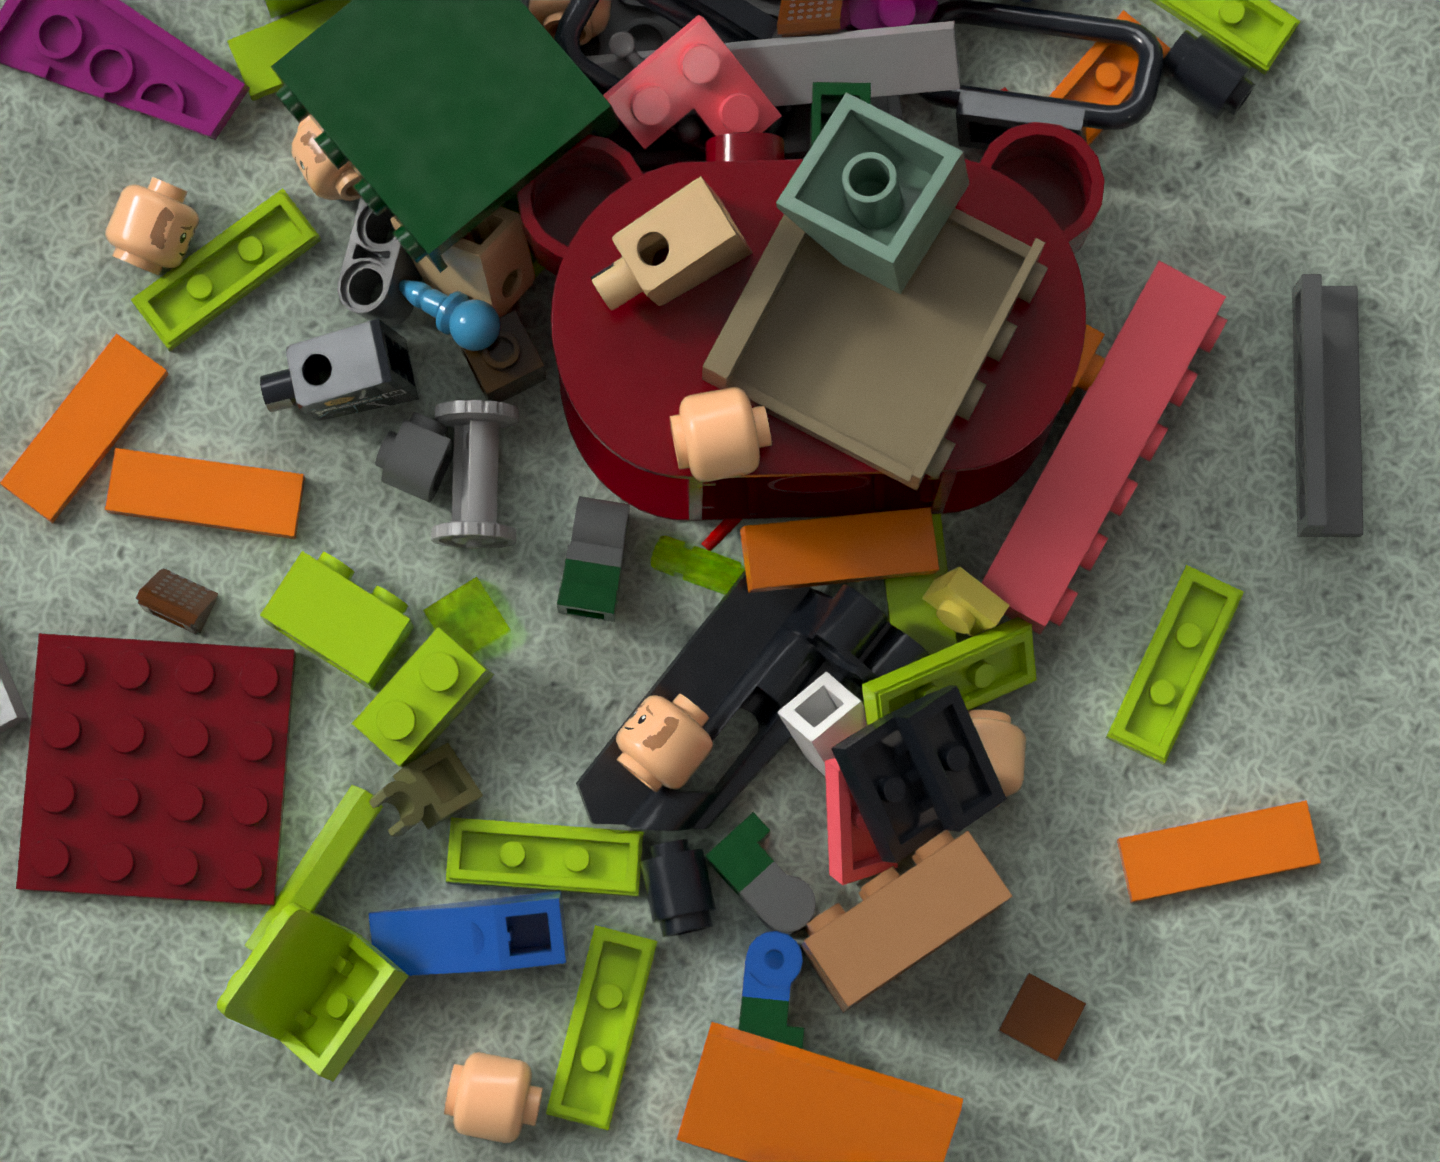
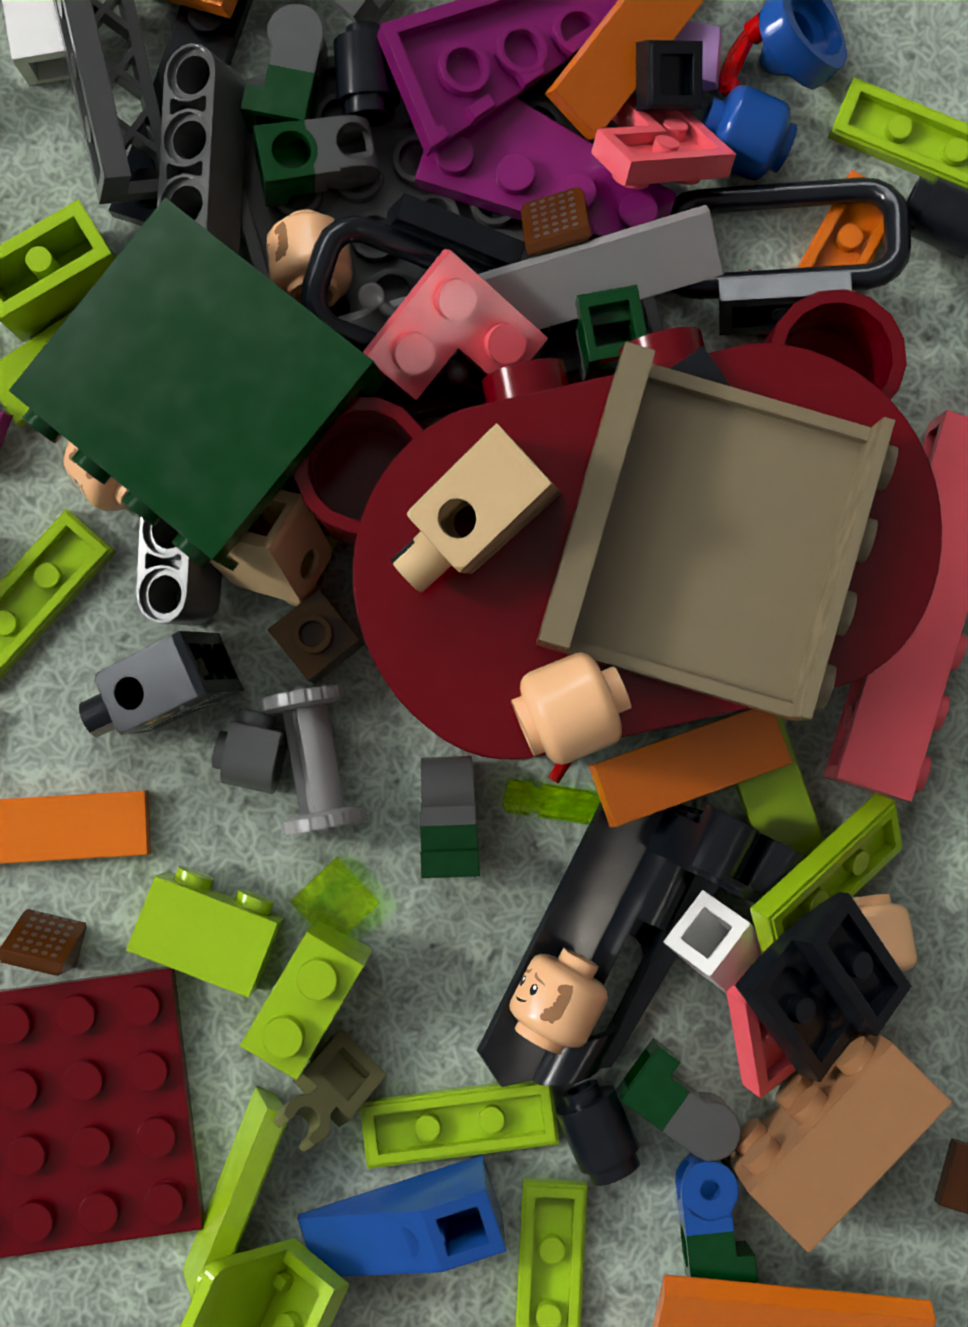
camera: 15 degrees left, 5 degrees up
dark azure bar [399,280,500,351] -> none
sand green slope [776,92,969,294] -> none
light yellow plate [922,567,1010,637] -> none

